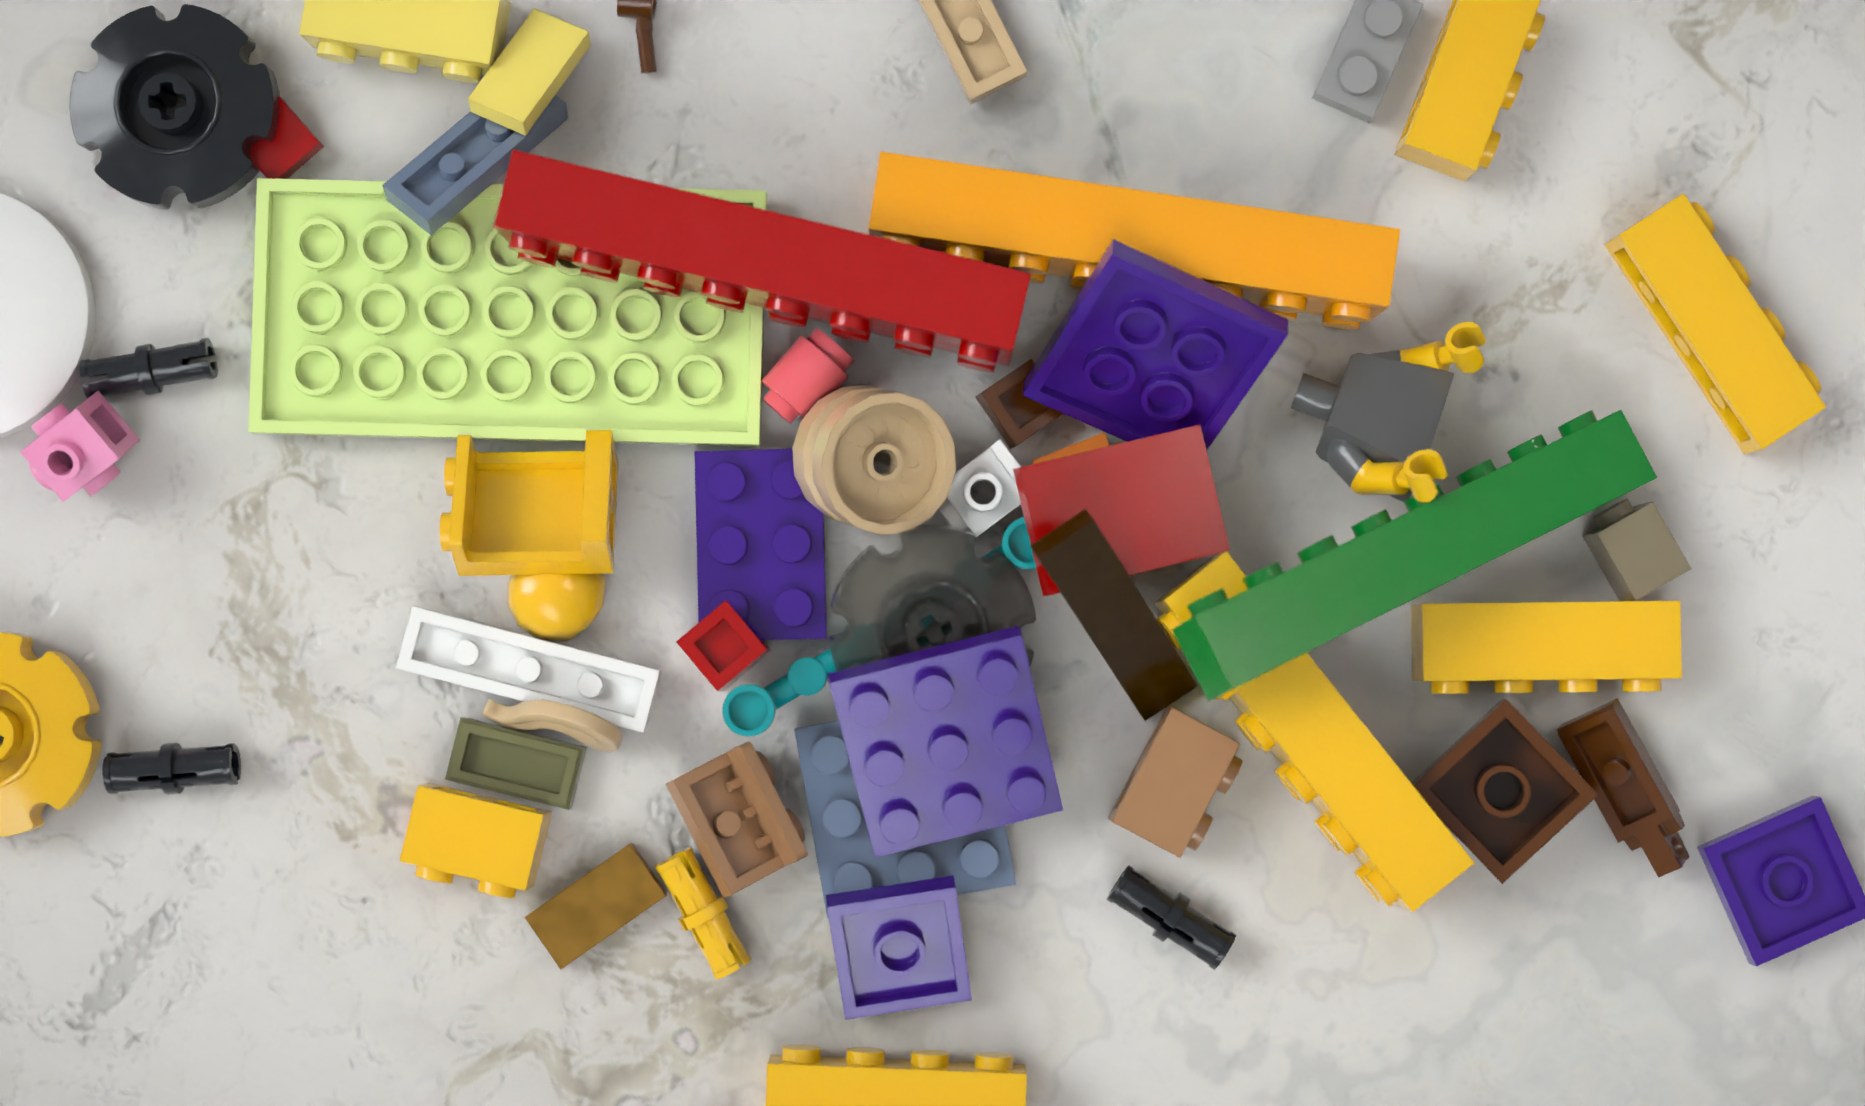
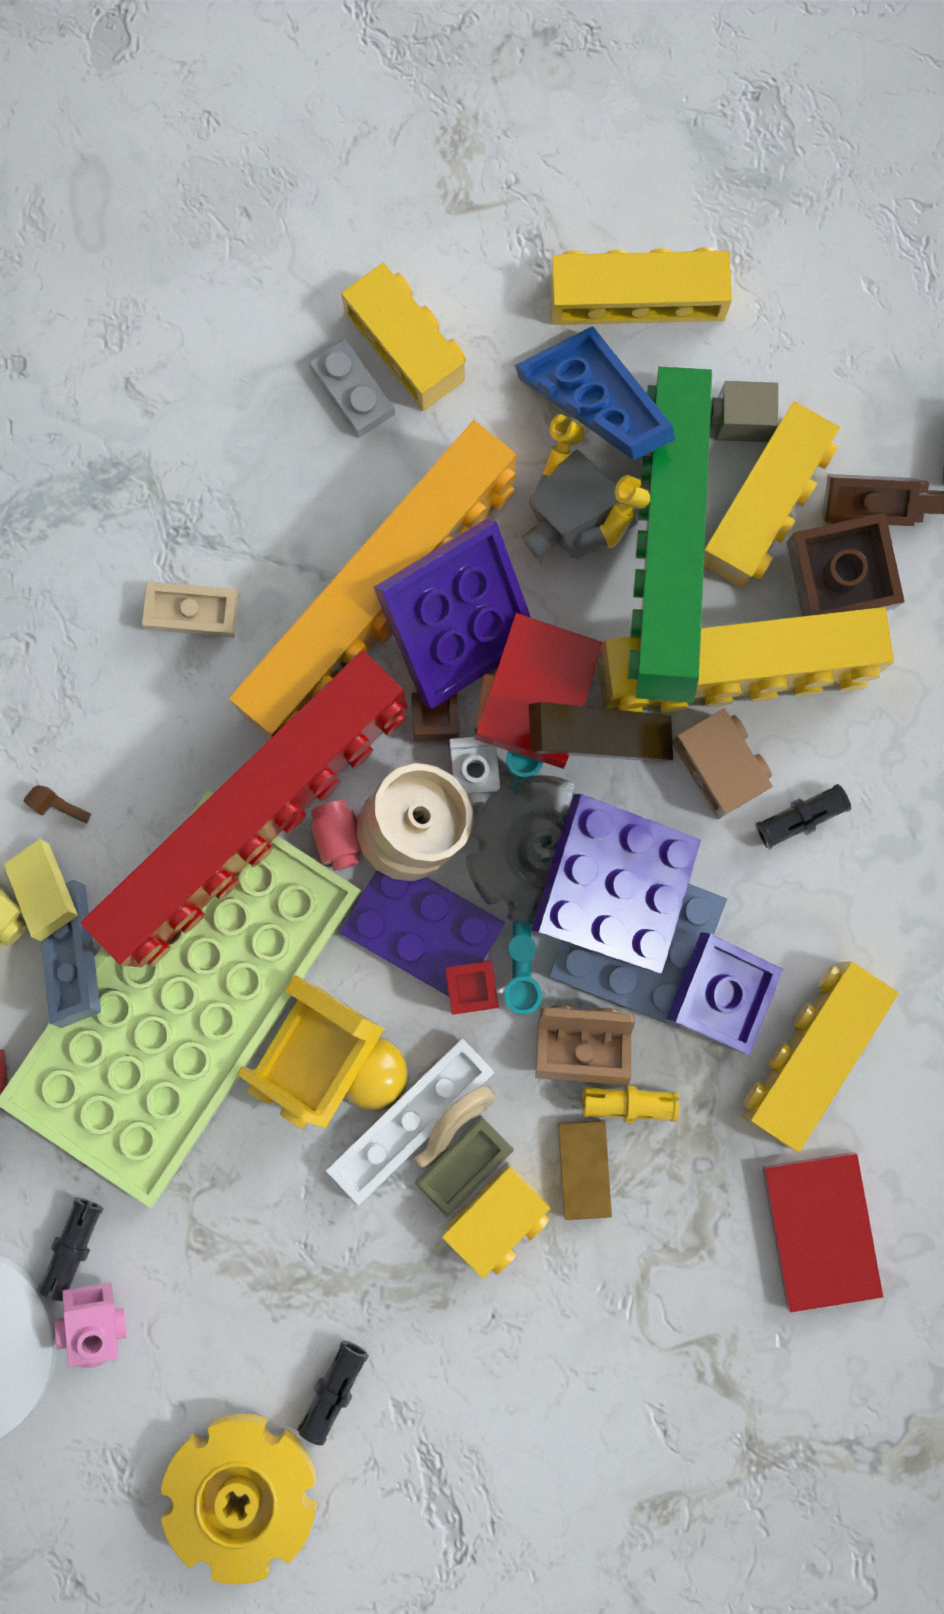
camera: 60 degrees left, 5 degrees down
none -> blue wing [515,326,675,460]

